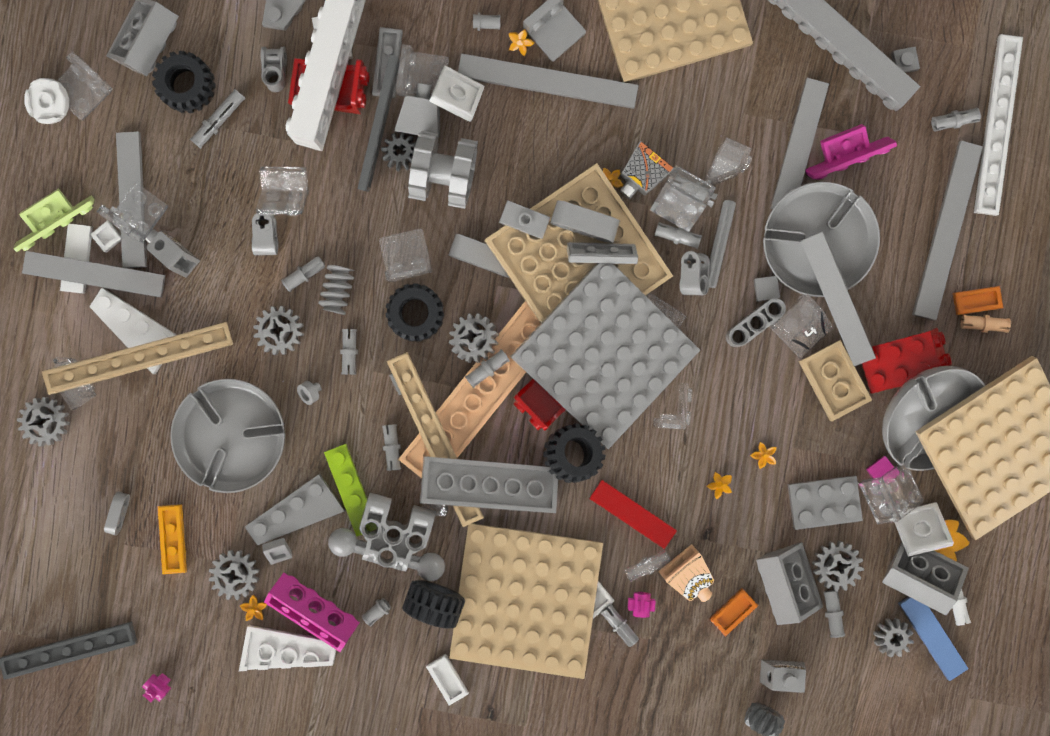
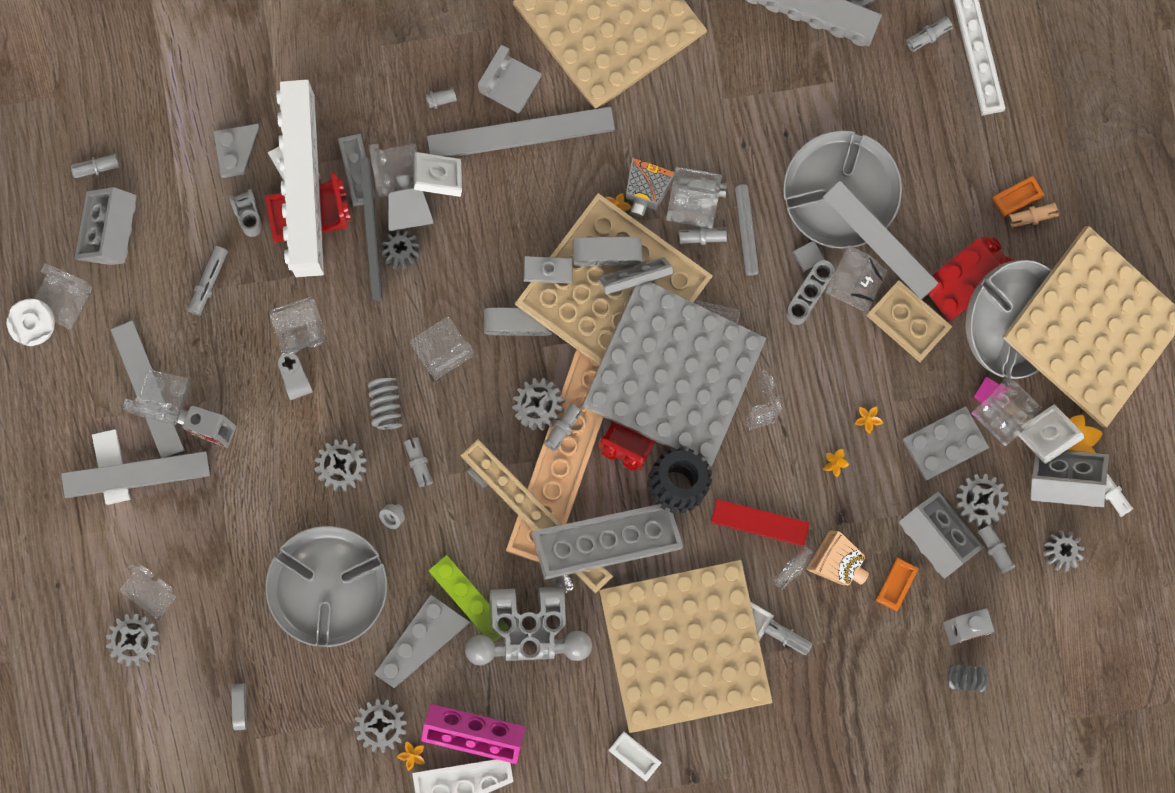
camera: 25 degrees left, 10 degrees down
yellowish green bracket [13,188,94,252] -> none
tan tile [42,322,233,395] -> none
white wing [89,288,177,374] -> none
white tile [90,220,121,253] -> none
black tyre [152,51,216,113] -> none
light orange tile [158,504,187,574] -> none
light grey plate [262,538,292,565] -> none
light grey axle [281,257,325,292] -> none
light grey pin [362,598,391,627] -> none
light grey pin [382,424,401,471] -> none
black tyre [385,283,444,342] -> none
black tyre [402,580,466,629] -> none
light grey piece [408,131,478,209] -> none
light orange plant [509,29,535,56] -> none
dark pink gear [628,592,656,618] -> none
light grey piece [679,251,710,295] -> none
clear slope [701,137,752,188] -> none
light grey tile [770,78,829,209] -> none
dark pink bracket [805,124,897,180] -> none
medium blue tile [898,596,968,681] -> none
light grey tile [912,141,983,321] -> none

